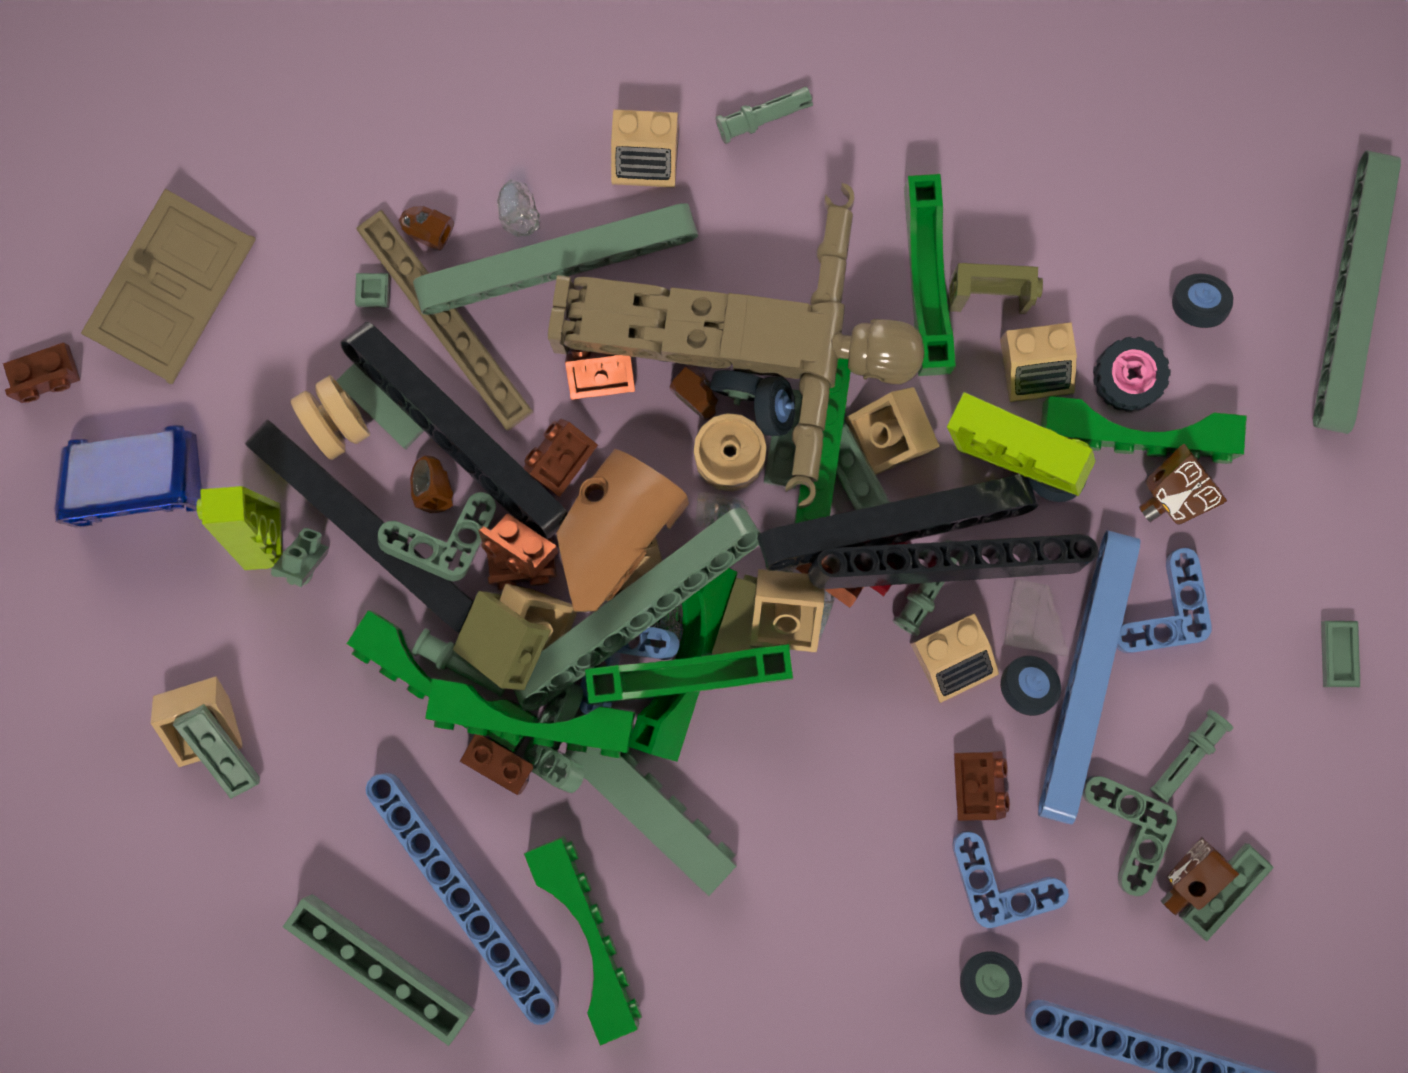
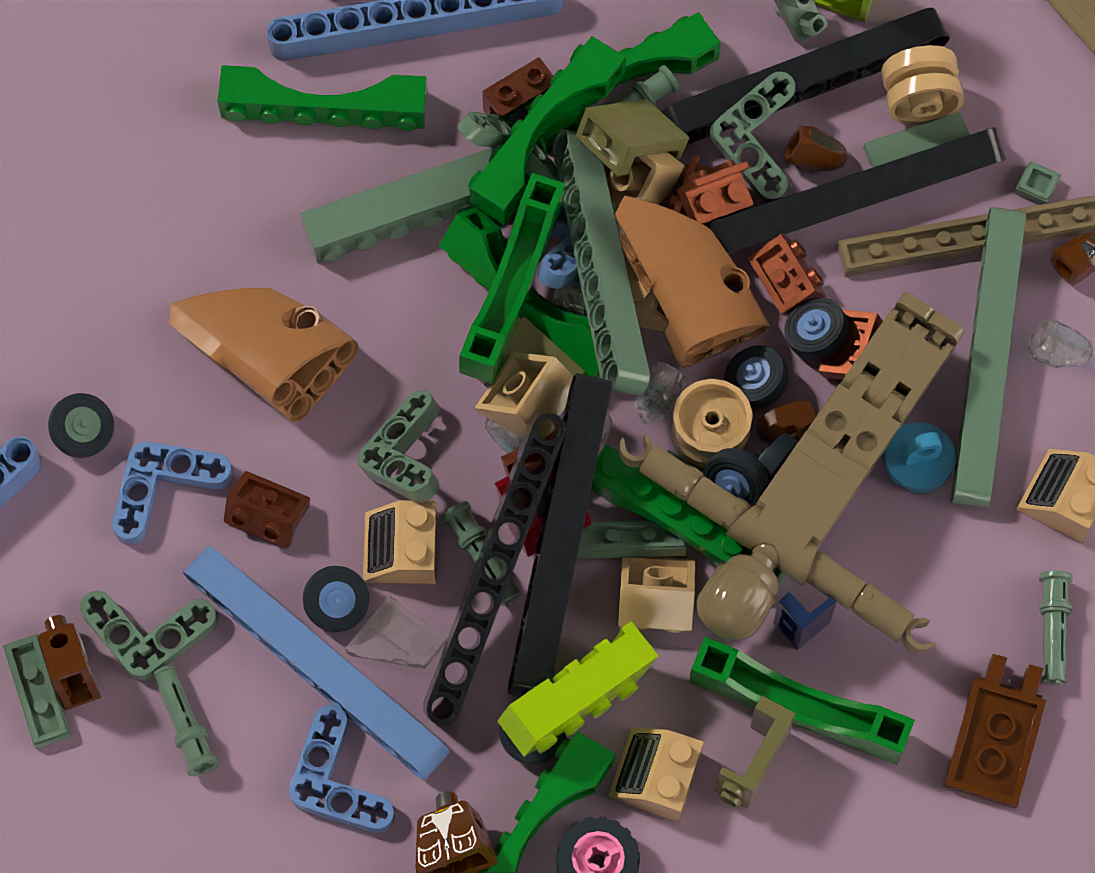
camera: 110 degrees right, 15 degrees down
none -> medium nougat panel [168,287,359,422]
none -> sand green beam [357,390,440,503]
none -> black wheel [724,345,789,409]
none -> dark blue panel [773,592,836,650]
none -> black wheel [784,298,849,360]
none -> dark azure tile [883,422,956,493]
none -> reddish brown tile [943,654,1046,809]

